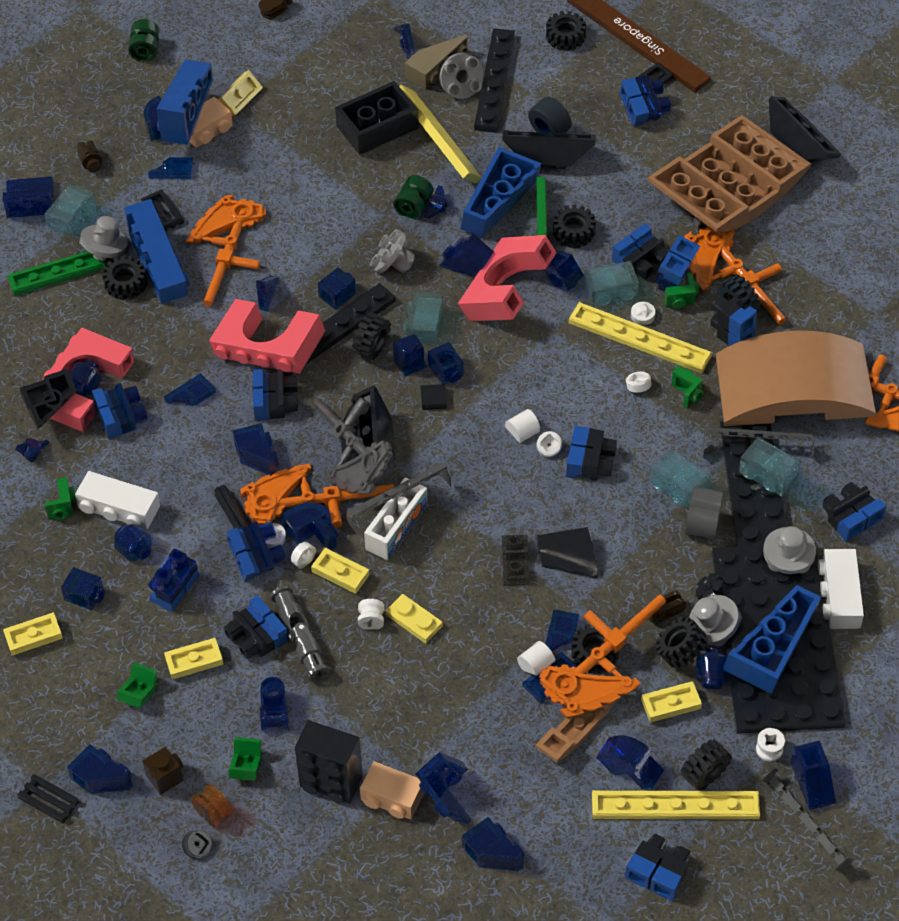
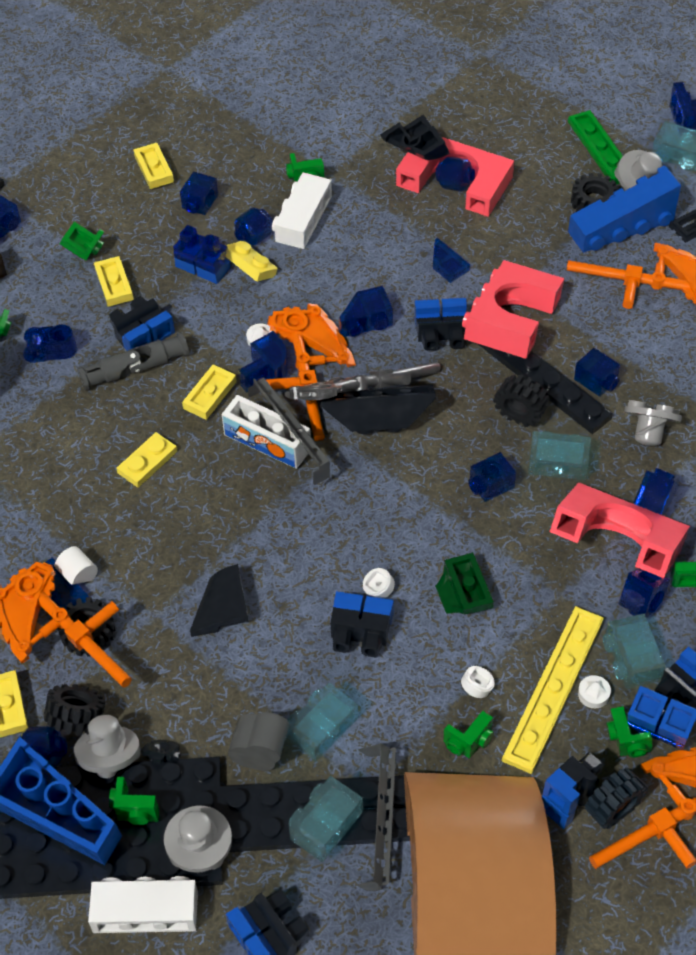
camera: 90 degrees right, 0 degrees up
clear blue piece [16,438,49,462] -> none
hips [92,383,148,439] -> none
black axle [214,485,257,547] -> none
hips [226,521,286,582] -> none
clear blue tile [256,275,279,311] -> none
white tile [291,542,316,569] -> none
white wheel [358,599,384,629] -> none
clear blue brick [393,334,427,376] -> none
black tile [421,384,447,410] -> none
clear smoke slope [502,535,529,586] -> none
white brick [505,409,540,443] -> none
clear blue tile [545,609,579,652] -> none
dark brown arm [648,590,687,622] -> none
none -> green bracket [109,777,159,825]
none -> light yellow plate [222,241,278,282]
none -> dark green slope [435,552,494,615]

